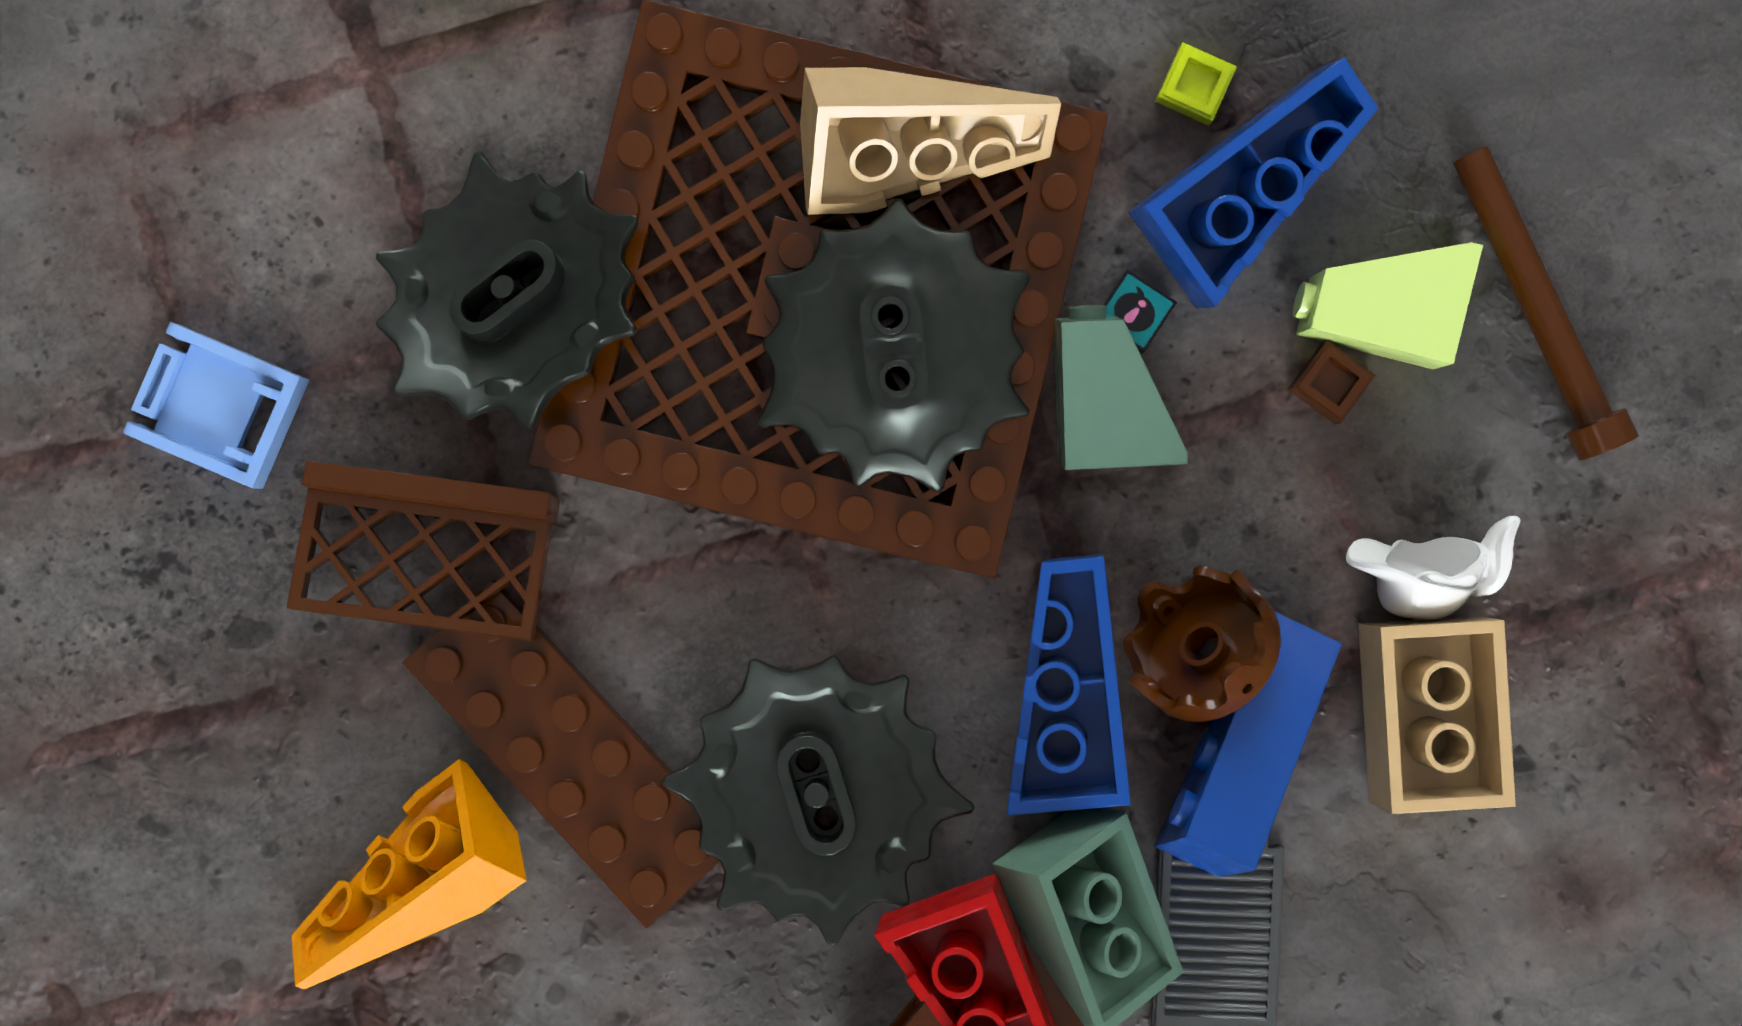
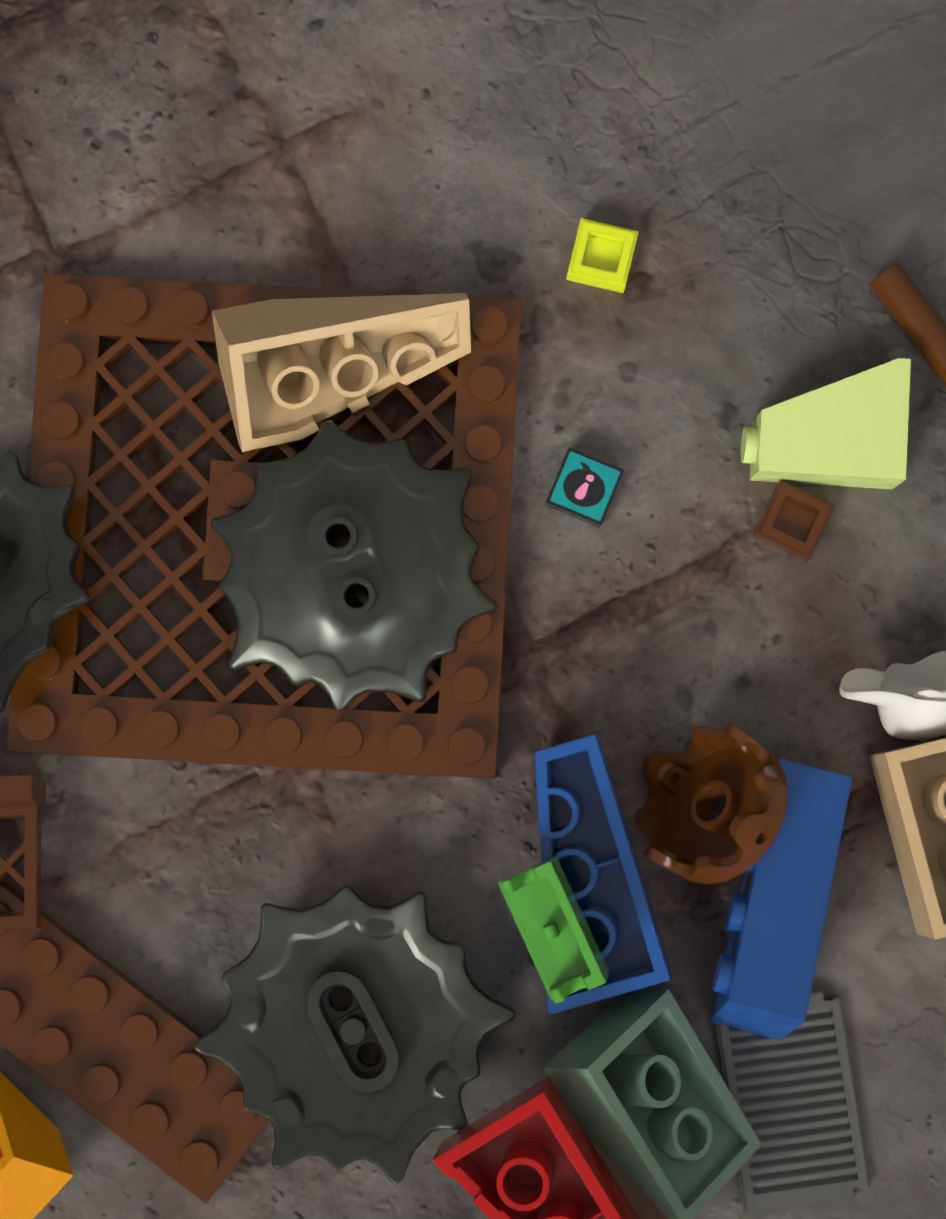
camera: 10 degrees left, 5 degrees down
sand green slope [1054,305,1188,470] -> none
blue wedge [1128,57,1378,308] -> none
none -> bright green hinge [498,856,610,1004]

